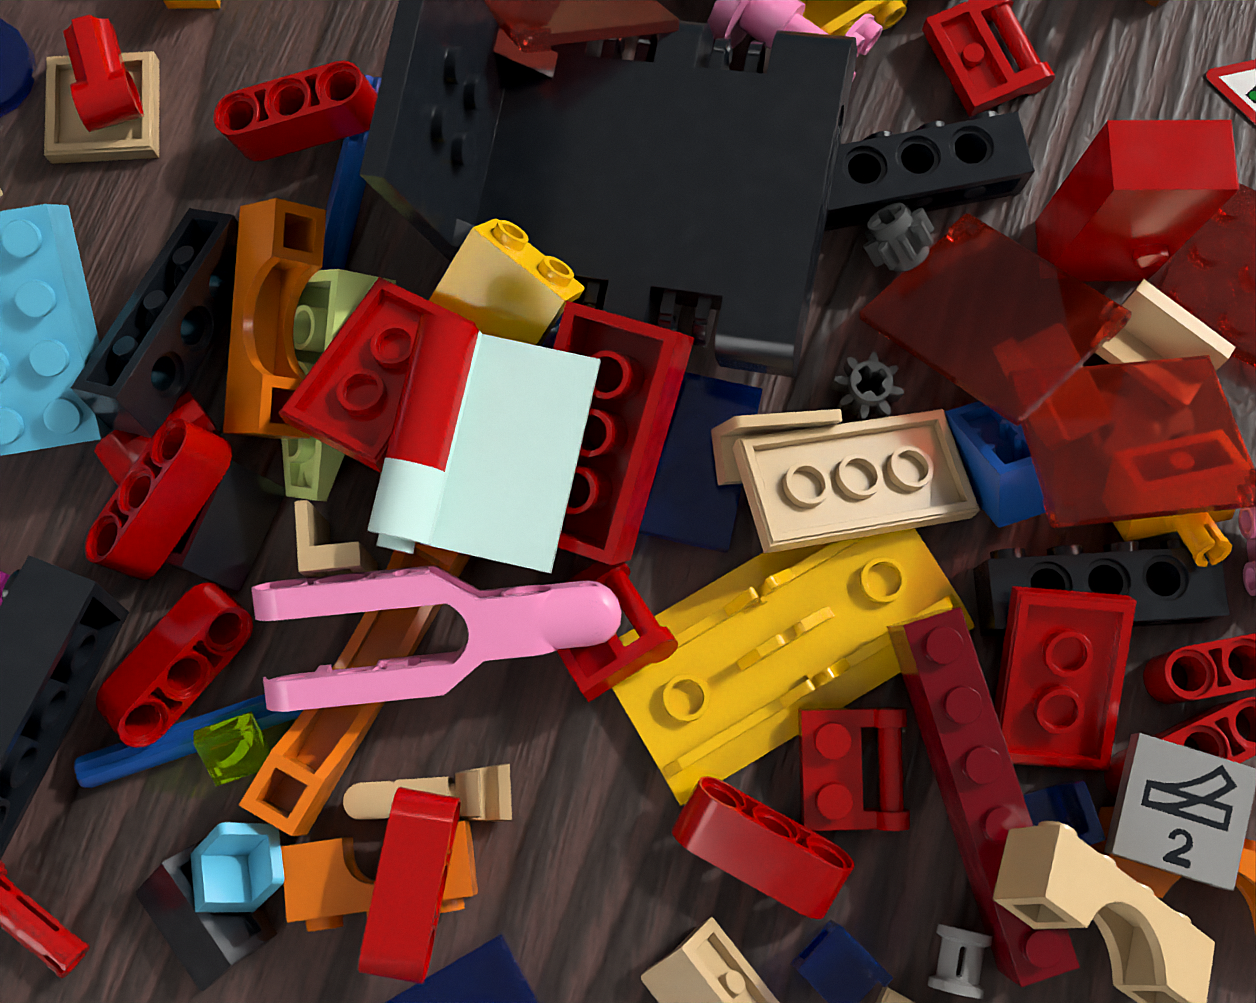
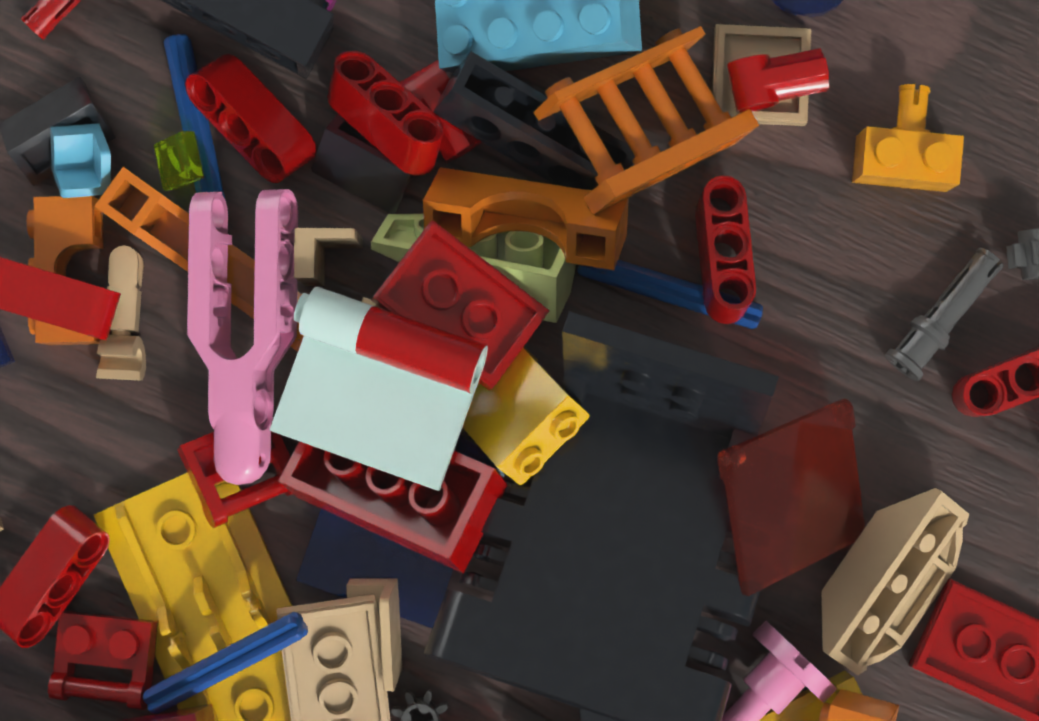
camera: 100 degrees right, 10 degrees up
none -> blue axle [143,612,308,714]
none -> orange fence [533,26,760,215]

